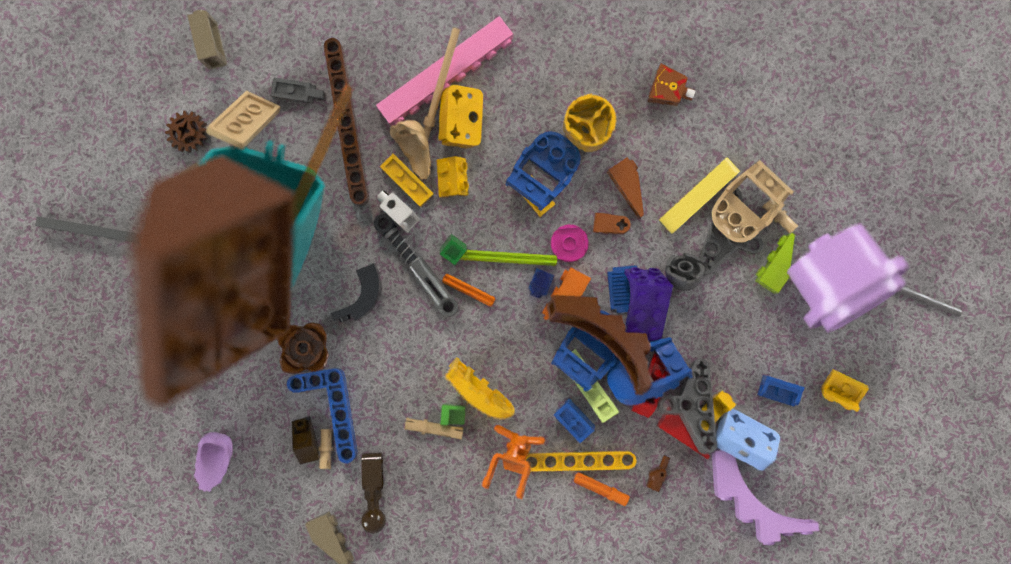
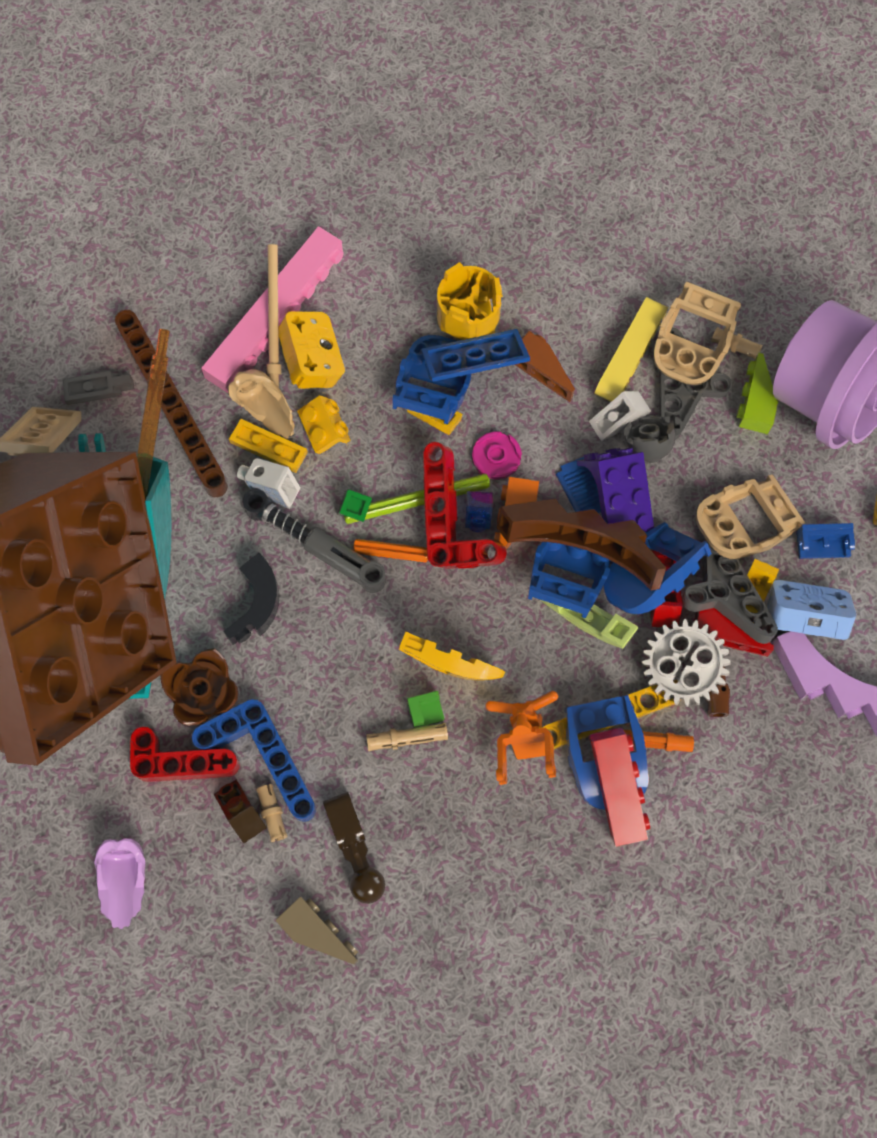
camera: 20 degrees left, 15 degrees down
blue hinge [553,398,595,443] -> none
dark orange piece [593,213,631,234] -> none
dark orange torso [647,63,695,106] -> none
none -> red beam [130,727,240,782]
none -> blue slope [421,329,530,382]
none -> red beam [423,442,507,569]
none -> blue slope [564,695,649,810]
none -> white slope [589,391,651,441]
none -> brick [589,728,650,847]
none -> white gear [642,619,731,707]
none -> tan slope [696,474,805,559]

